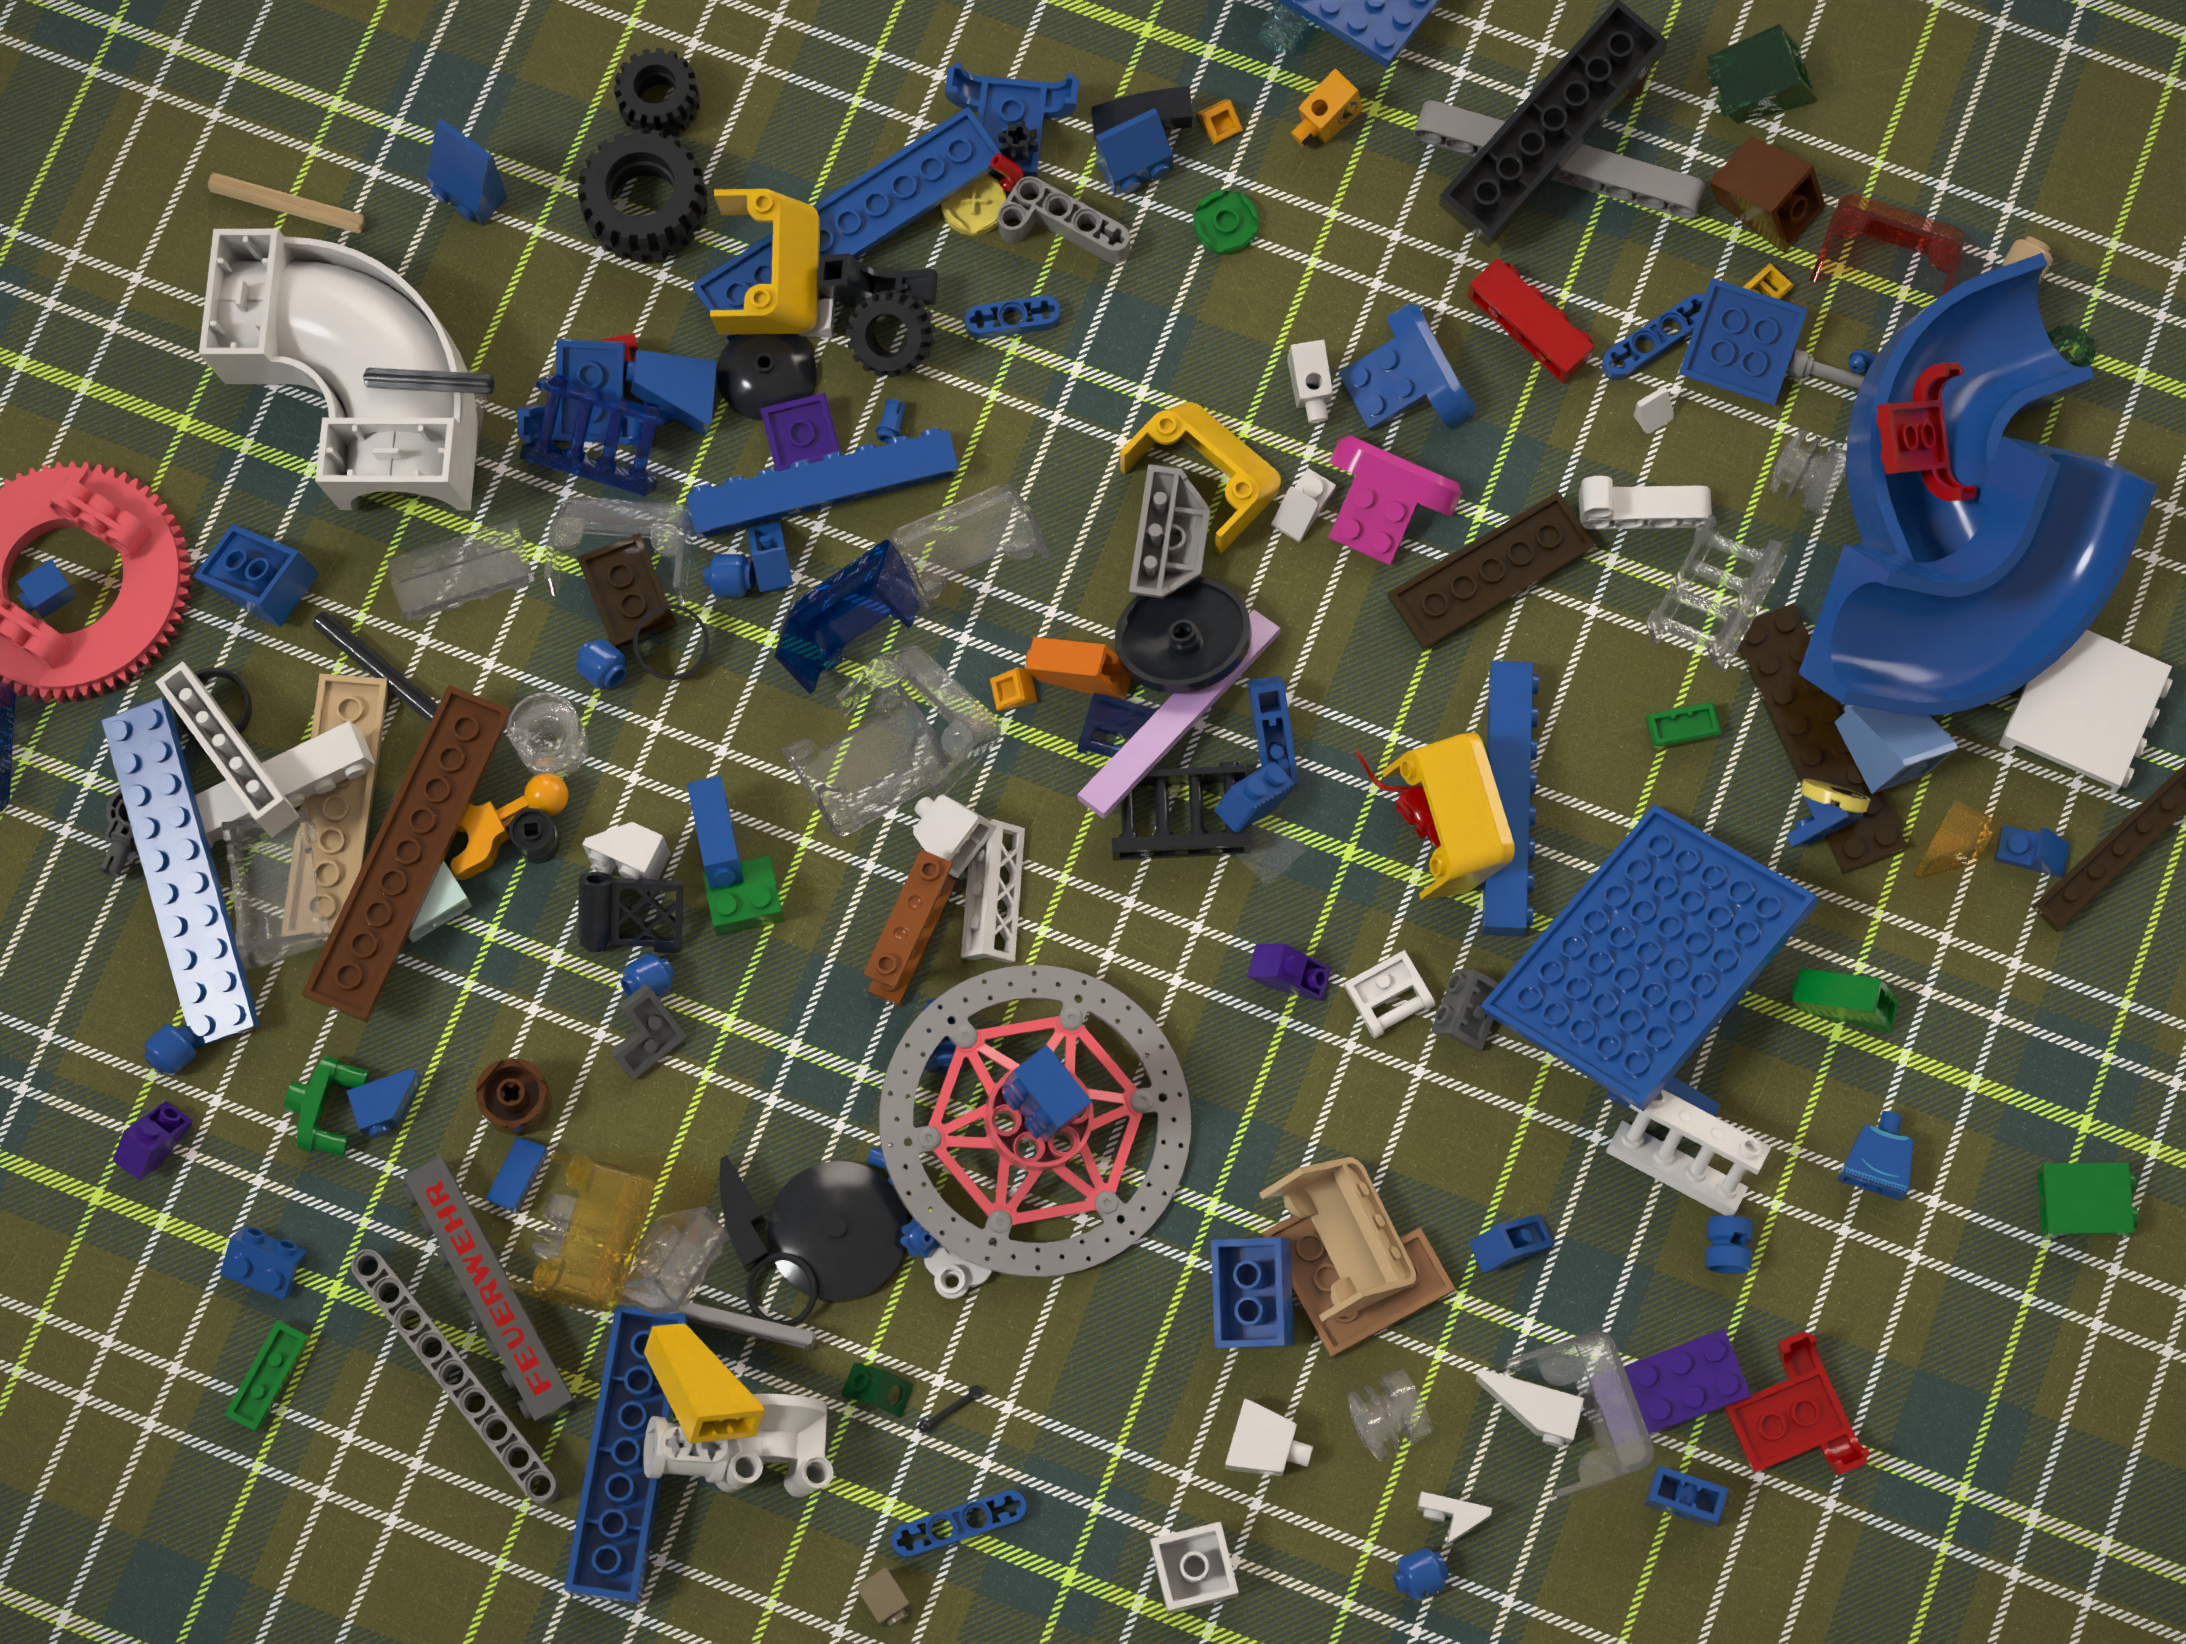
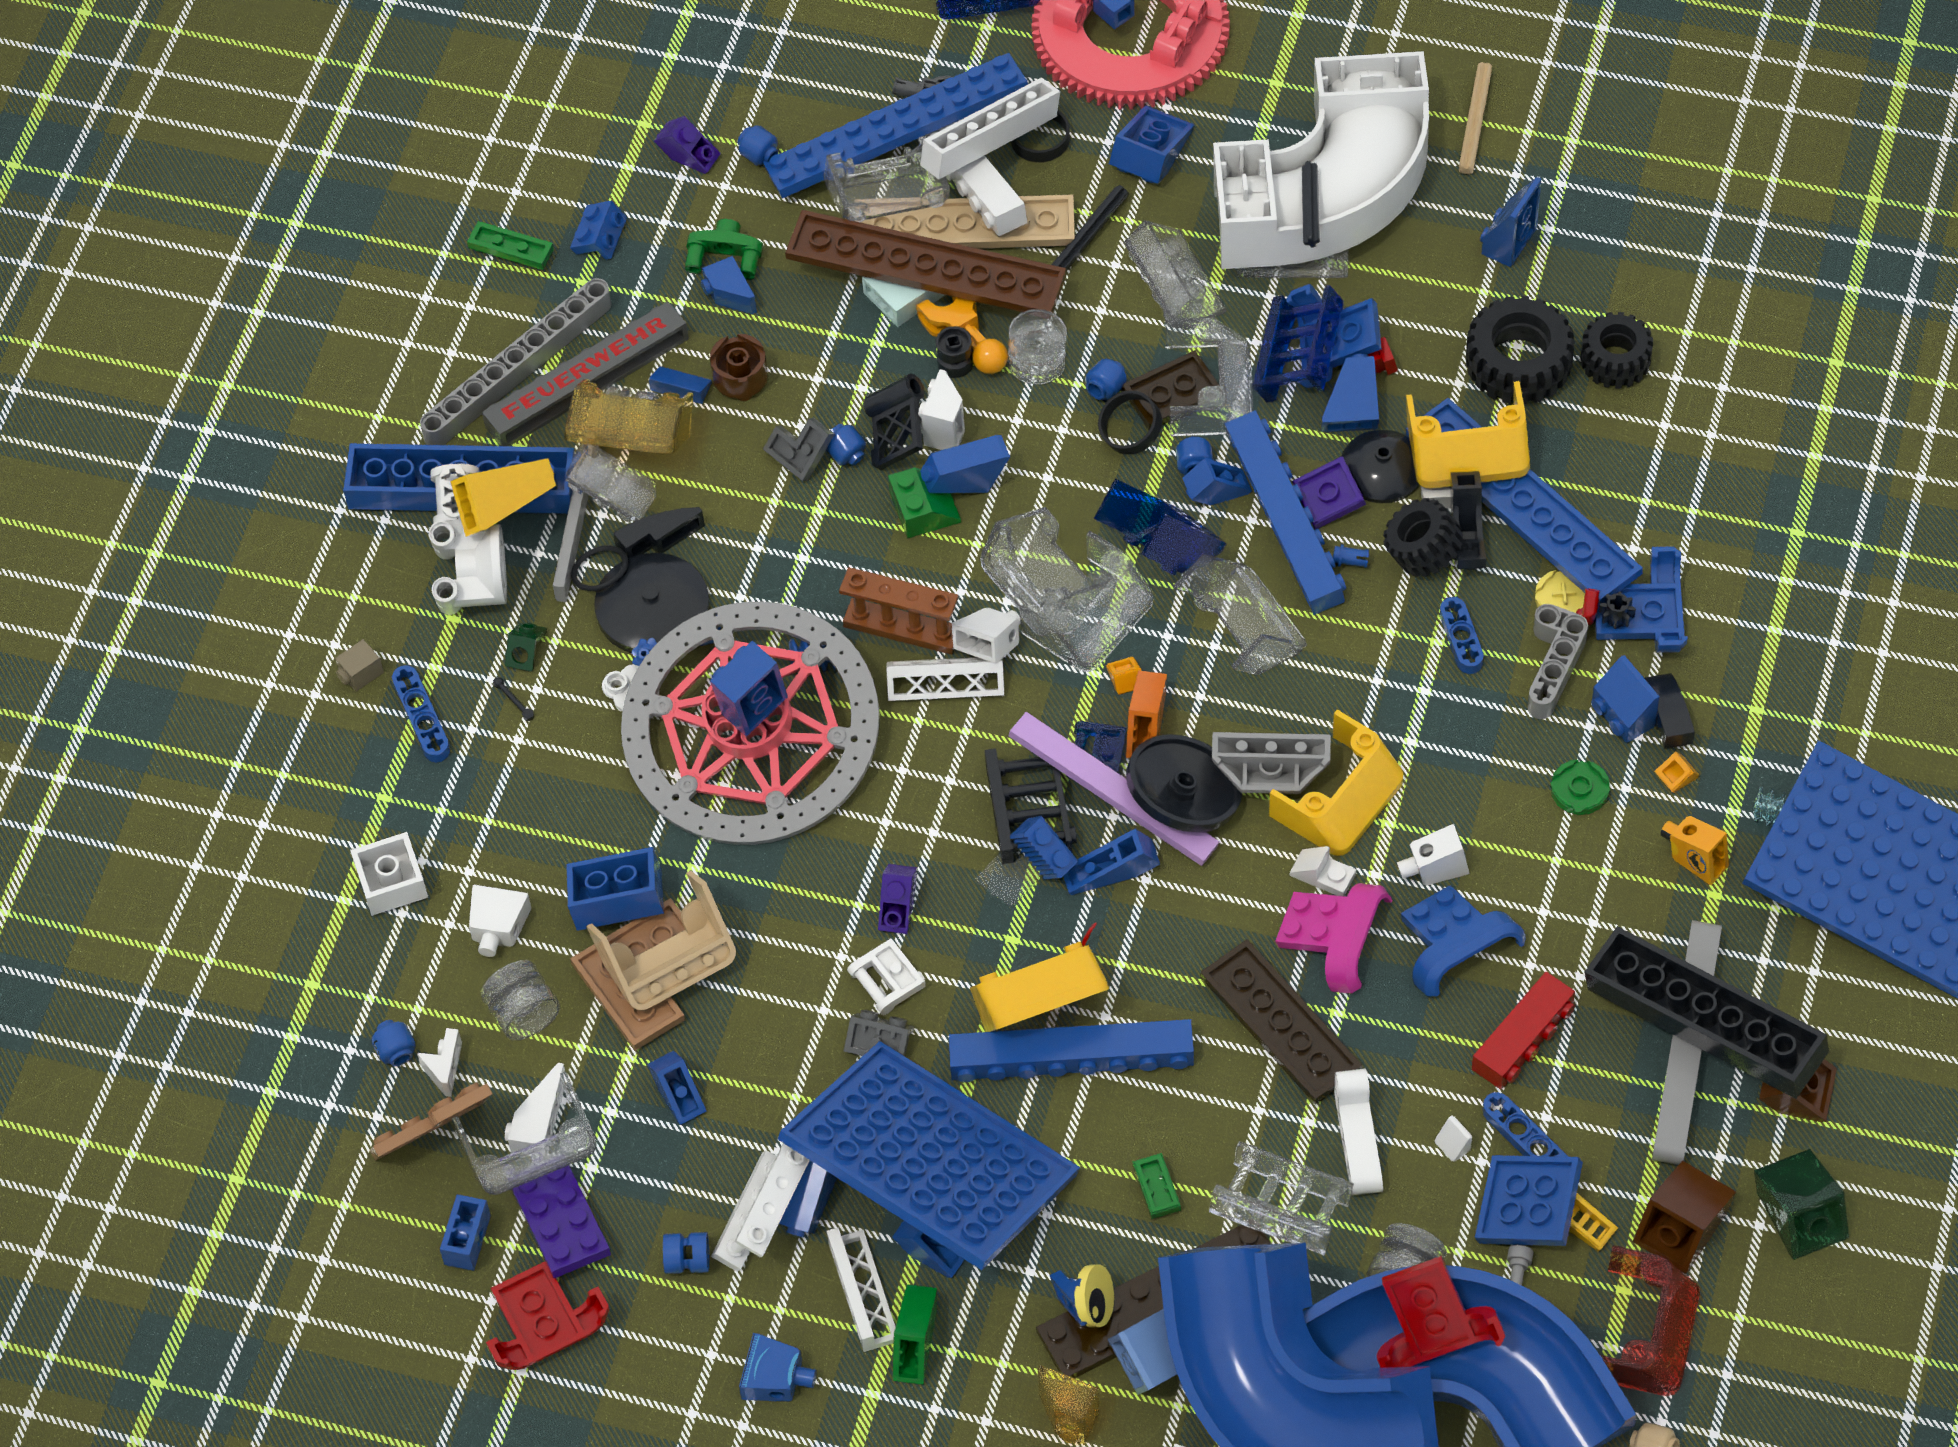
camera: 85 degrees right, 15 degrees down
none -> medium nougat plate [369,1082,492,1161]
none -> white fence [827,1228,895,1352]

